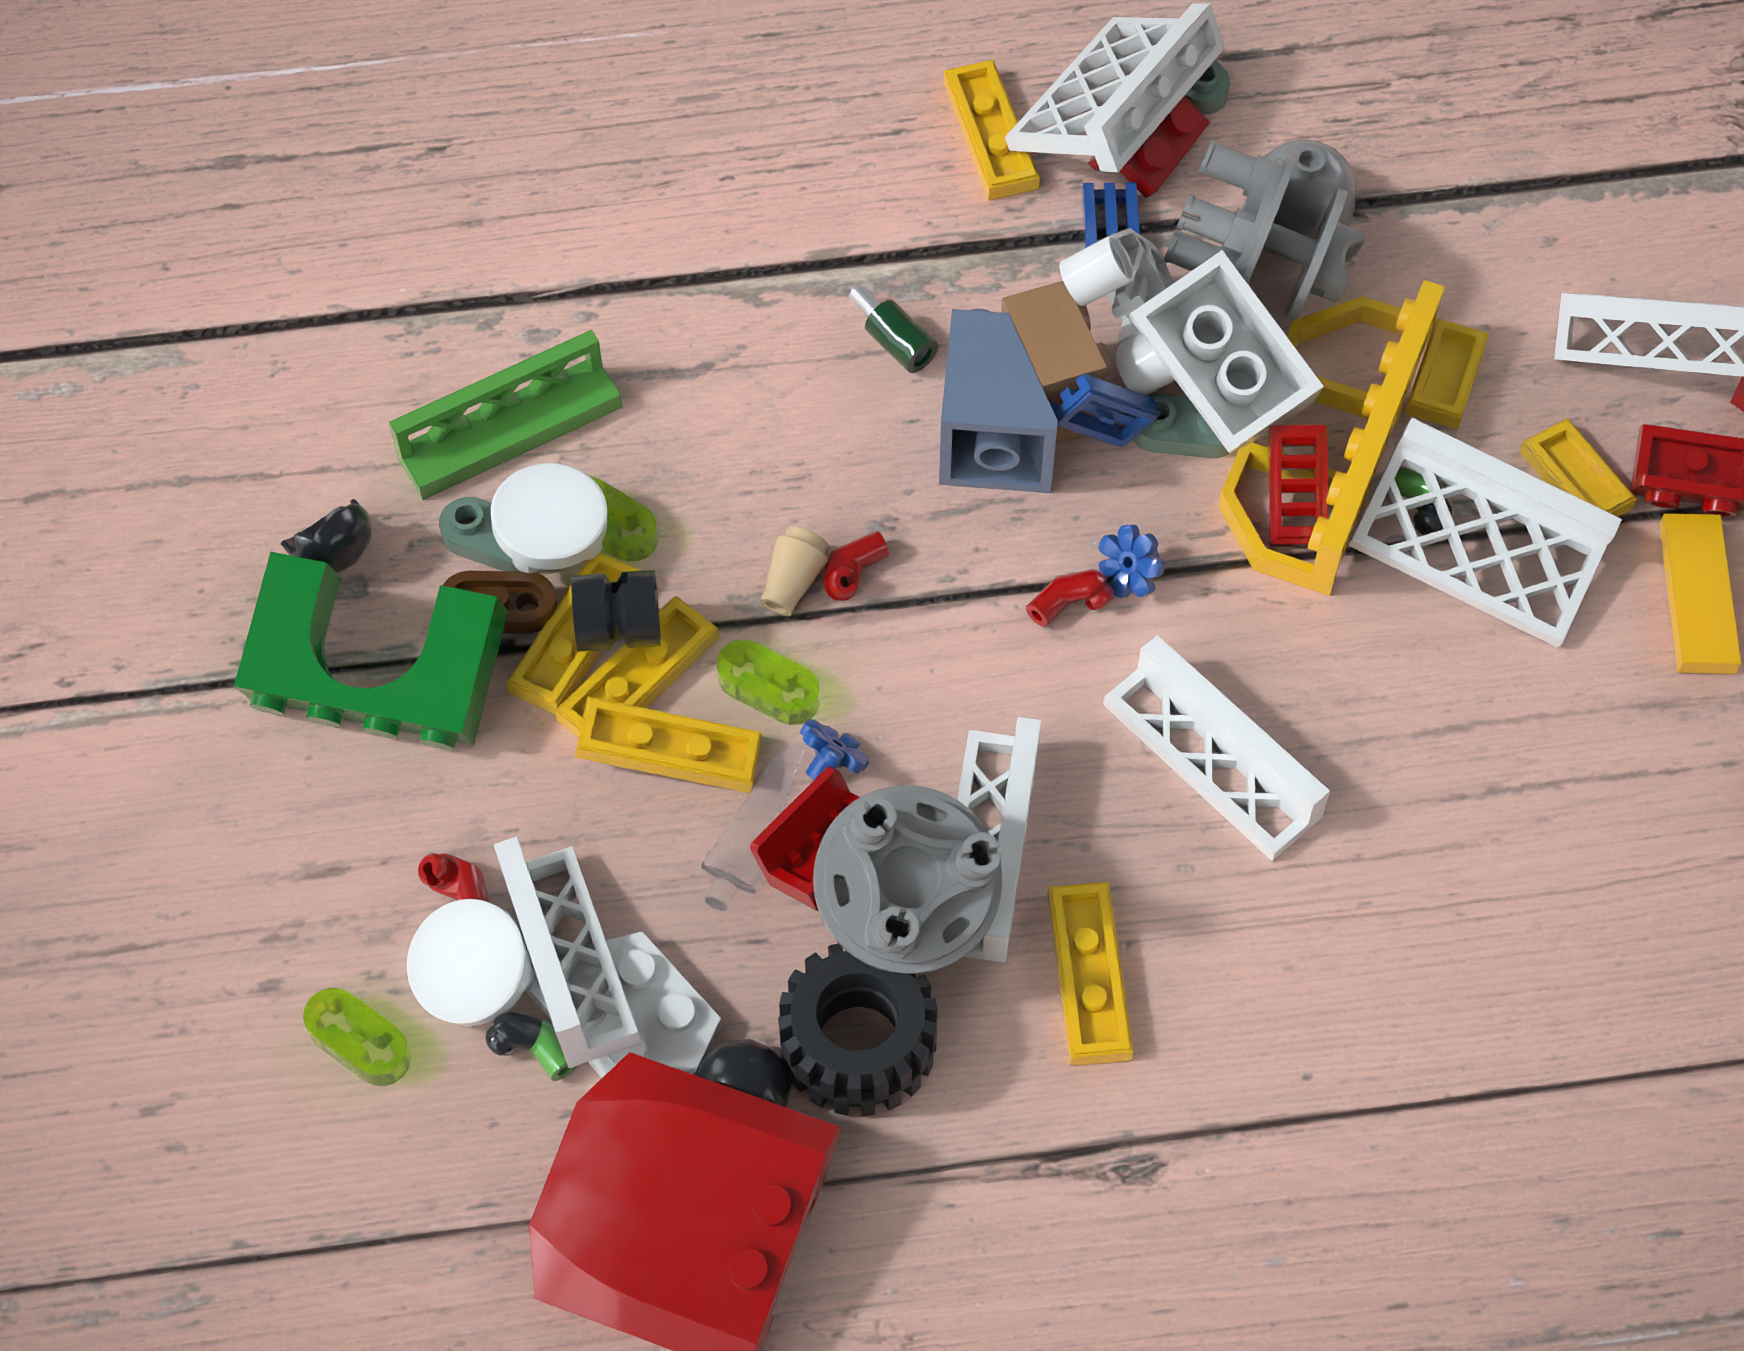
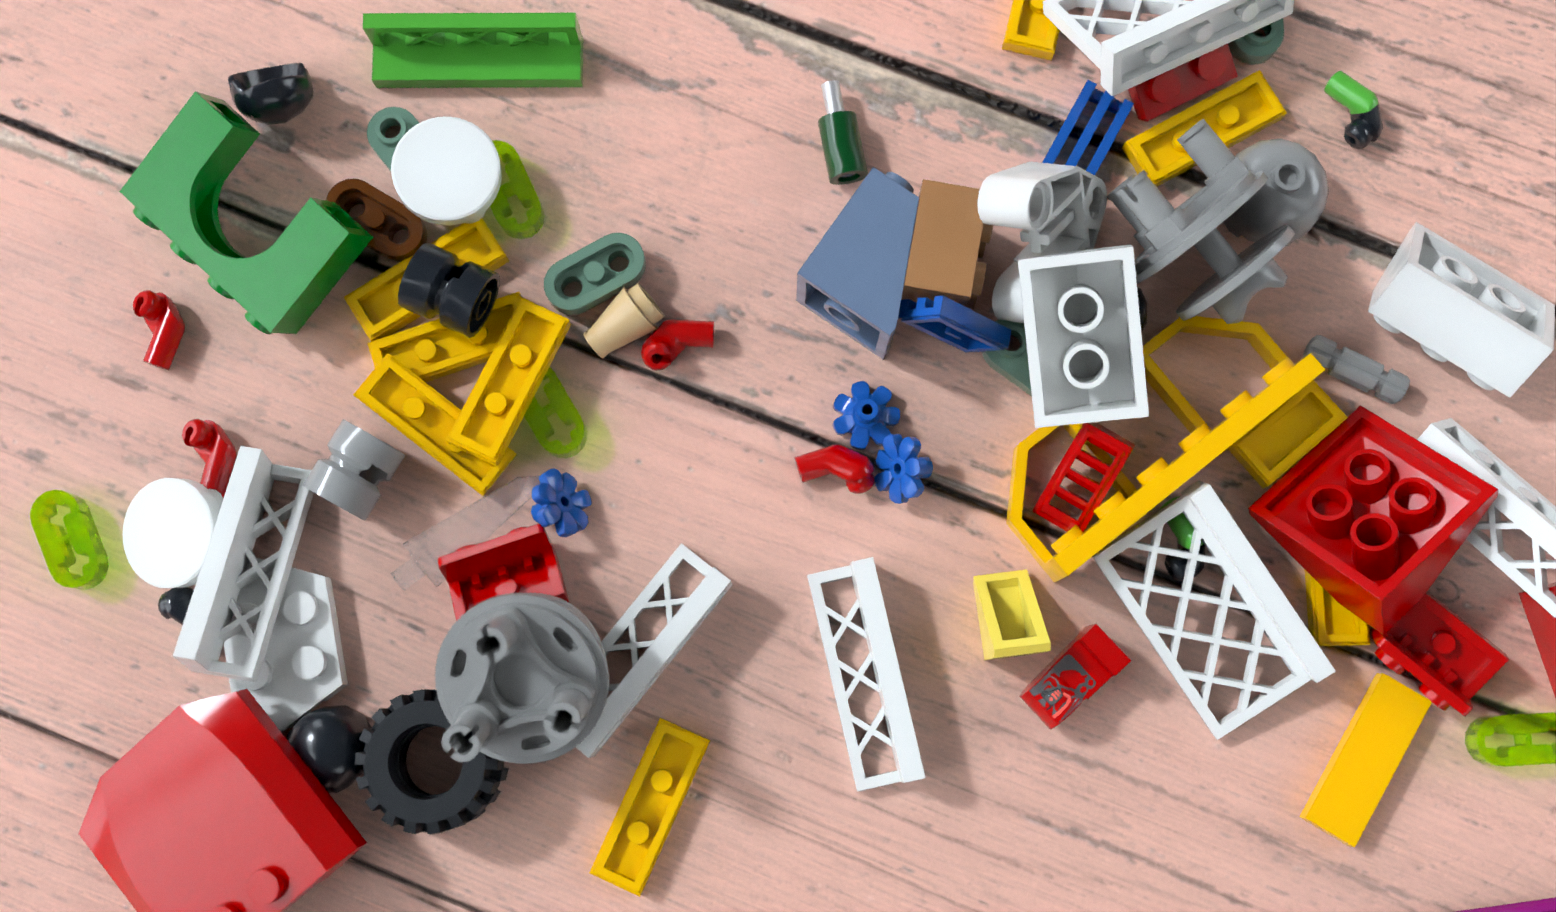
camera: 30 degrees right, 20 degrees up
none -> red arm [133,290,185,371]
none -> light grey wheel [303,419,405,521]
none -> yellow tile [446,297,571,467]
none -> sand green plate [544,233,646,315]
none -> blue plant [833,381,900,450]
none -> light yellow slope [973,569,1051,661]
none -> red leg [1019,624,1131,730]
none -> yellow tile [1122,70,1287,187]
none -> red slope [1248,405,1498,635]
none -> light grey axle [1302,335,1410,404]
none -> arm [1324,71,1383,149]
none -> white slope [1368,222,1555,398]

